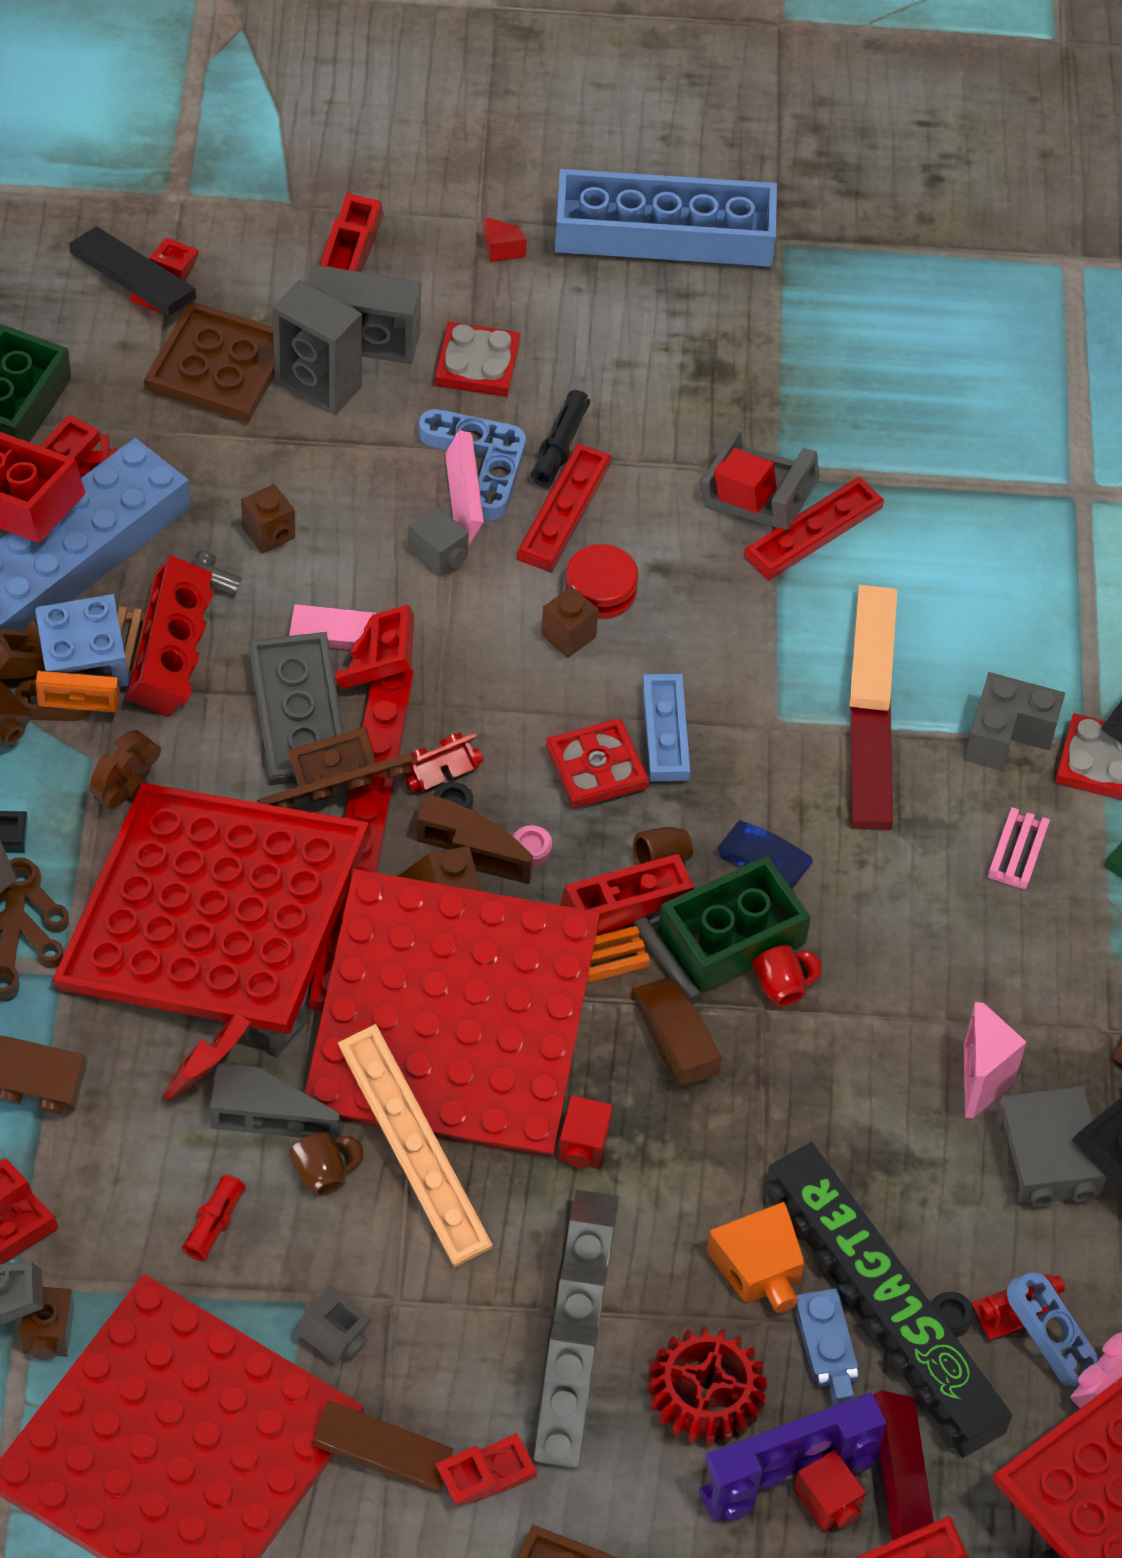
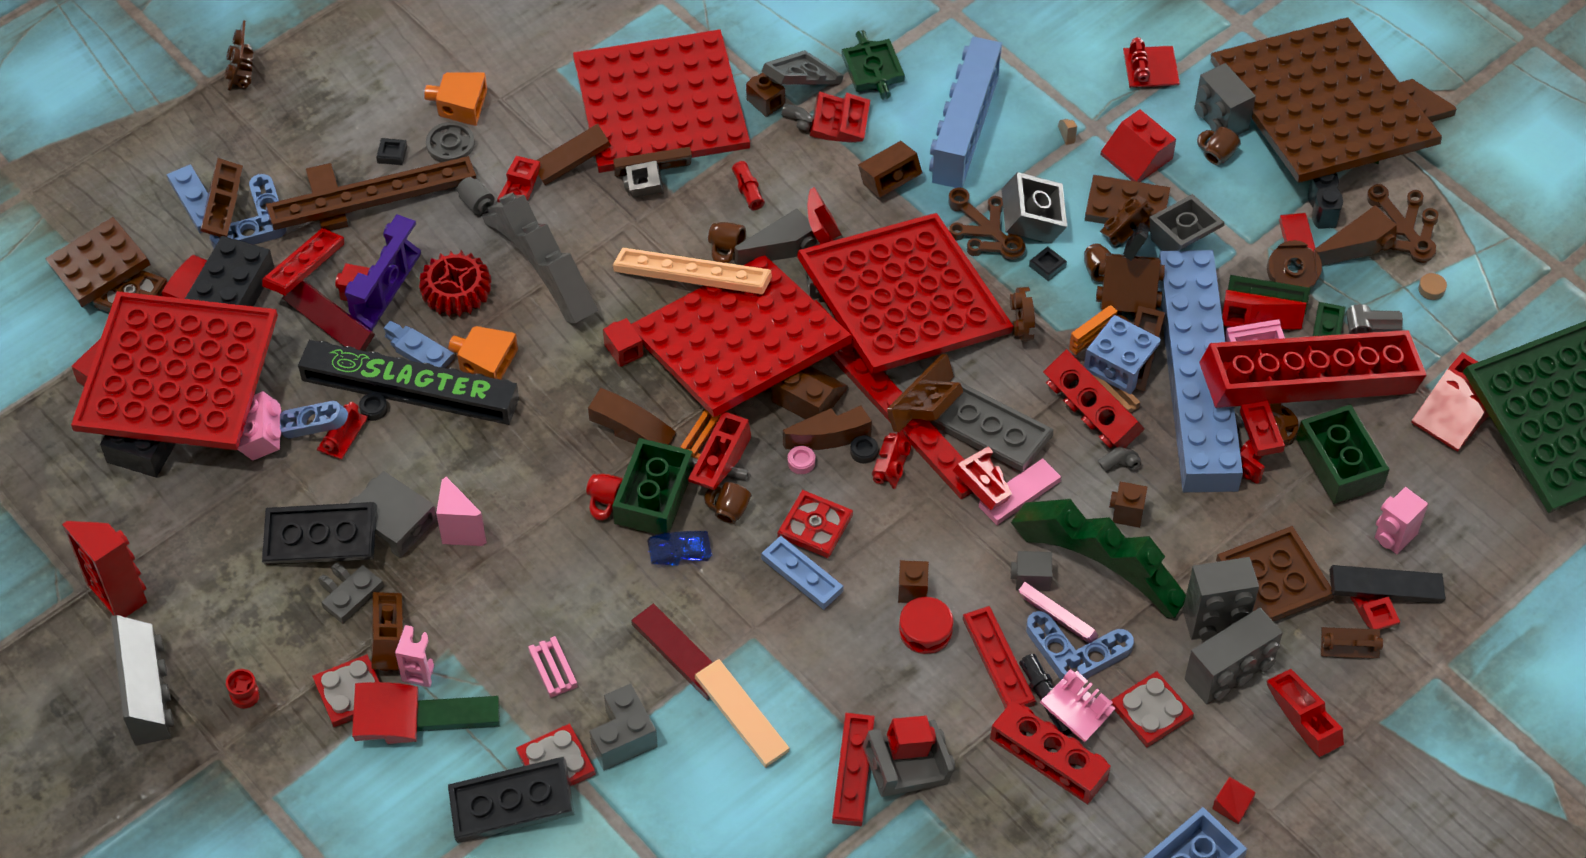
camera: 140 degrees right, 0 degrees up
none -> dark grey brick [457,177,494,215]
none -> reddish brown tile [613,147,692,177]
none -> dark grey arm [782,104,813,131]
none -> red brick [990,700,1111,805]
none -> dark green arch [1011,499,1186,618]
none -> bright pink hinge [1040,669,1116,742]
none -> reddish brown hinge [1321,627,1383,658]
none -> bright pink brick [1375,487,1428,554]

